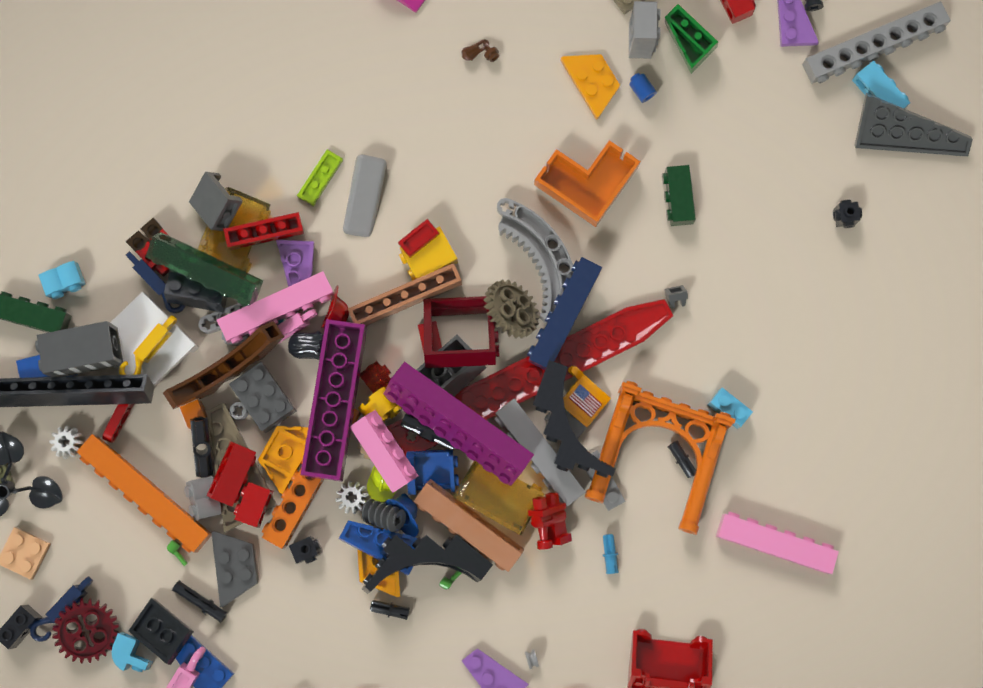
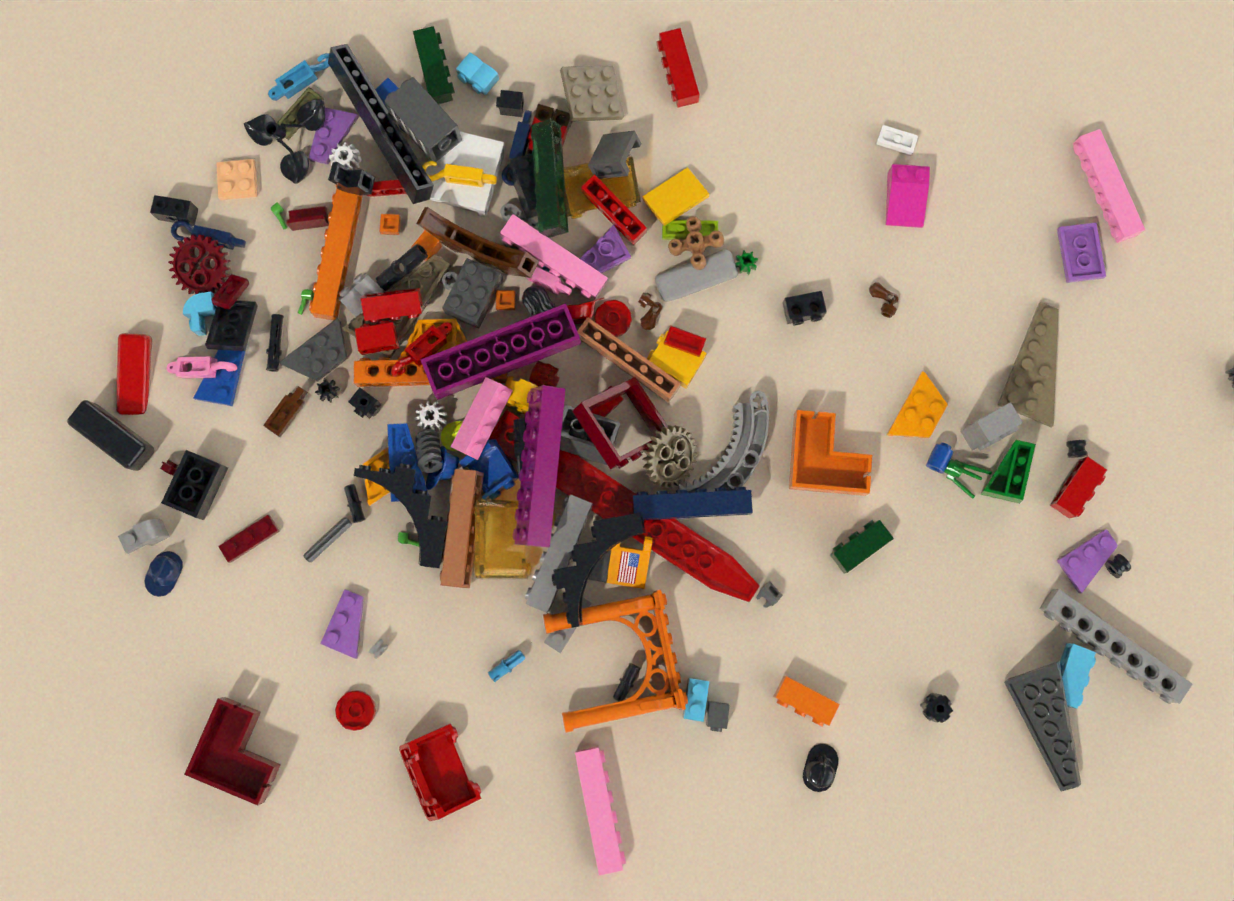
camera: 60 degrees right, 0 degrees up
red hips [528,492,572,550] -> none
none -> dark red plate [211,274,249,310]
none -> reddish brown hinge [263,386,308,437]
none -> bright green hand [271,202,287,230]
none -> dark red panel [286,206,329,231]
none -> dark grey axle [303,517,352,562]
none -> medium lavender wing [309,108,359,164]
none -> black gear [315,378,340,403]
none -> black brick [328,162,375,195]
none -> orange plate [379,214,401,235]
none -> red piece [391,322,452,377]
none -> black brick [496,90,524,117]
none -> orange tile [496,290,516,310]
none -> dark tan plate [560,66,624,122]
none -> red tile [594,300,632,337]
none -> reddish brown piece [638,292,662,330]
none -> yellow tile [642,167,709,226]
none -> red brick [656,28,700,108]
none -> medium nougat gear [668,217,724,270]
none -> dark grey brick [706,701,730,732]
none -> green gear [735,250,758,275]
none -> orange brick [773,676,840,727]
none -> black brick [782,291,827,326]
none -> black piece [803,744,839,792]
none -> green plant [944,459,992,498]

